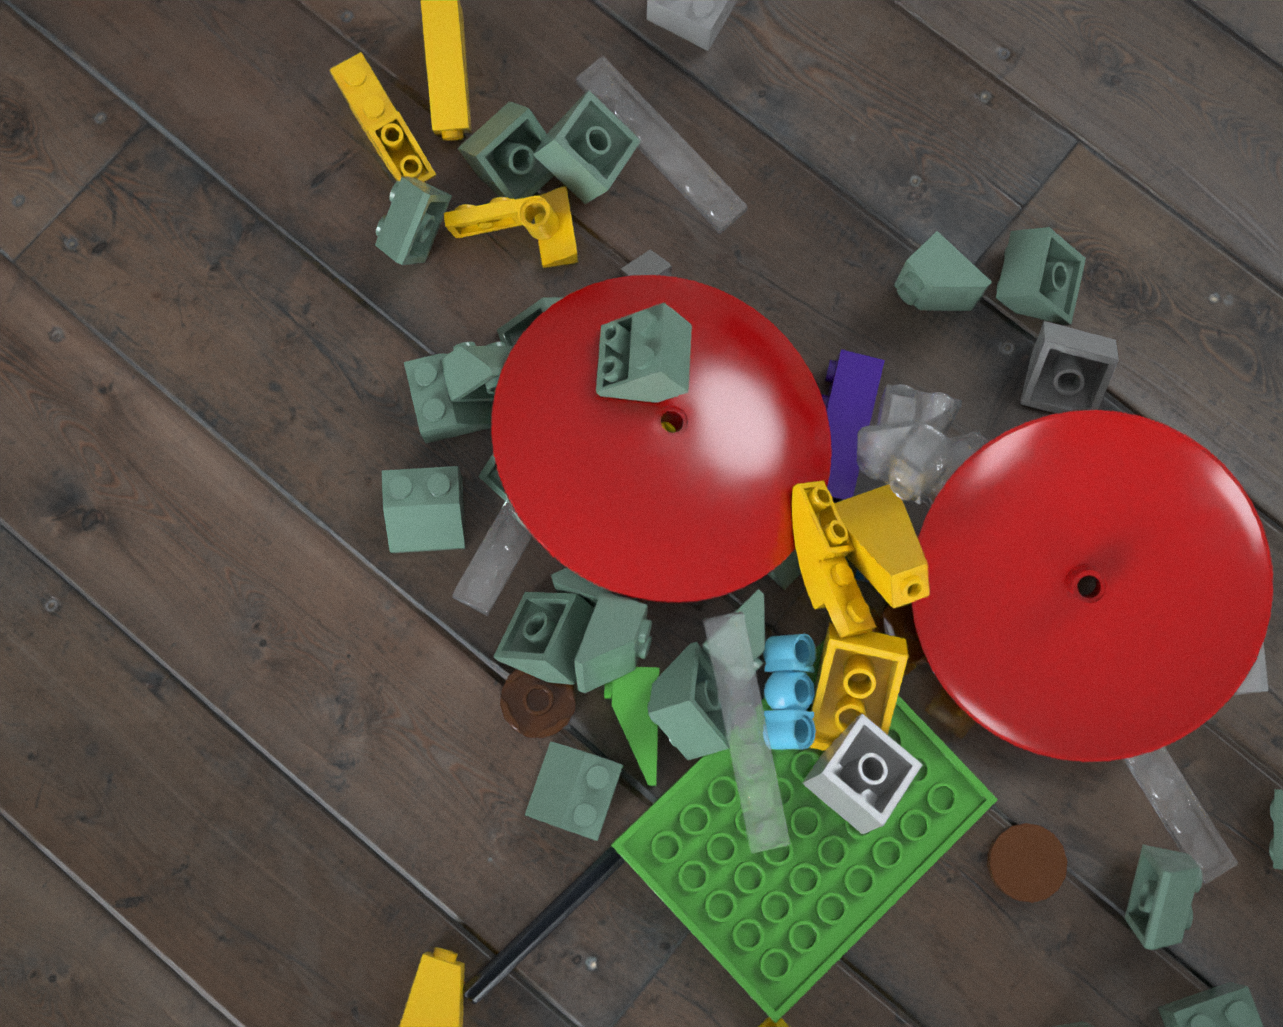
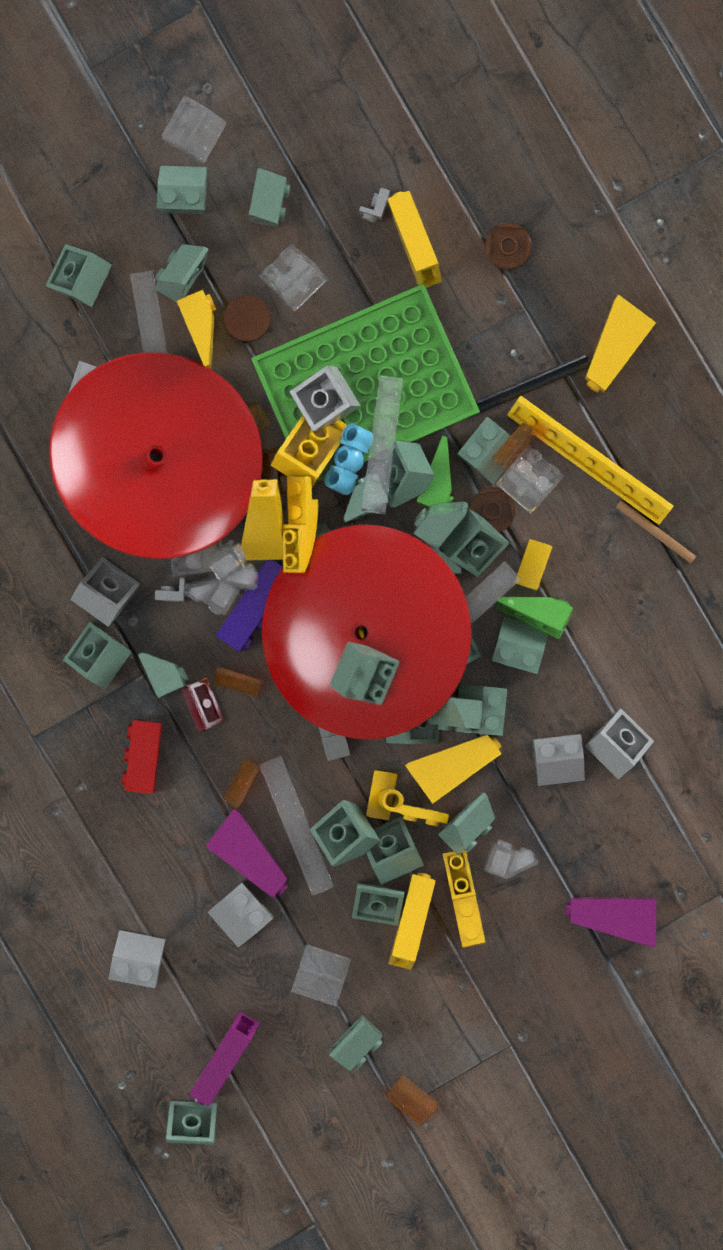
camera: 155 degrees left, 10 degrees up
none -> red brick [121,720,162,794]
none -> light grey bracket [155,577,190,602]
none -> yellow slope [177,290,216,369]
none -> dark red slope [181,678,225,732]
none -> magenta slope [205,808,288,898]
none -> clear orange slope [214,667,263,697]
none -> clear orange slope [224,759,260,808]
none -> clear slope [258,243,328,312]
none -> sand green slope [352,882,404,926]
none -> yellow slope [405,734,502,804]
none -> clear slope [483,839,539,879]
none -> clear orange slope [492,423,536,472]
none -> clear slope [495,444,565,514]
none -> bright green slope [496,597,573,639]
none -> yellow plate [507,396,673,525]
none -> yellow slope [514,539,552,591]
none -> light grey slope [532,734,585,786]
none -> magenta slope [565,897,656,947]
none -> light grey slope [585,708,654,779]
none -> medium nougat bar [615,500,696,563]

